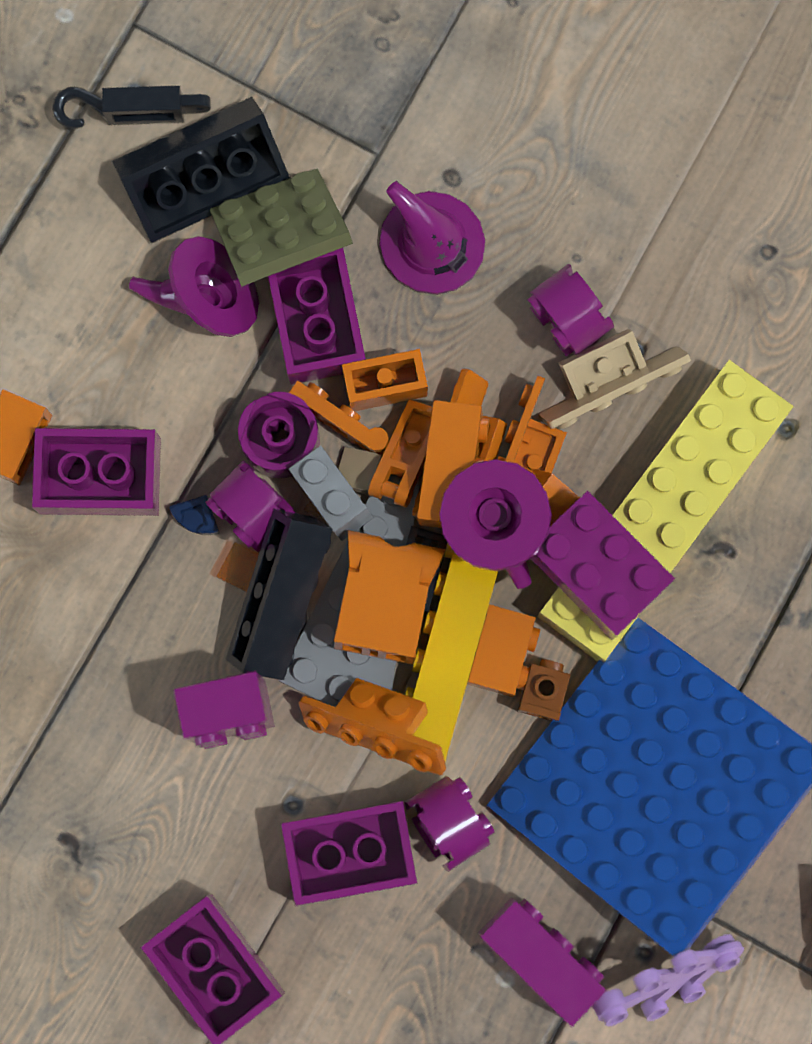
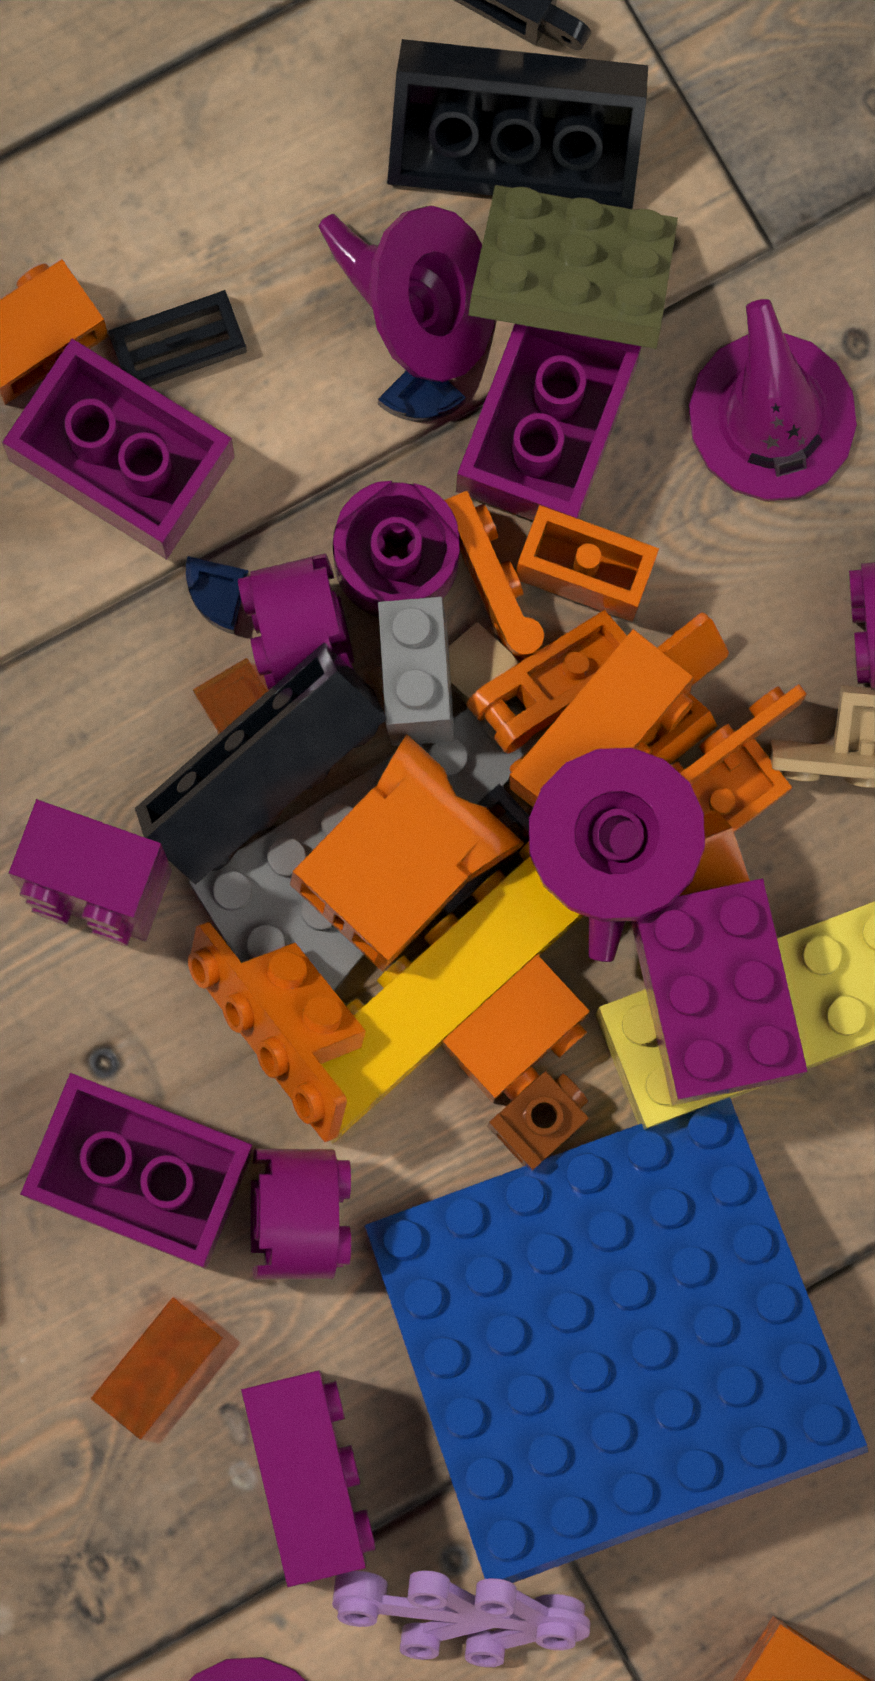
camera: 25 degrees right, 0 degrees up
none -> clear orange tile [90,1297,224,1440]
none -> black tile [108,290,247,387]
none -> dark blue tile [378,371,466,422]

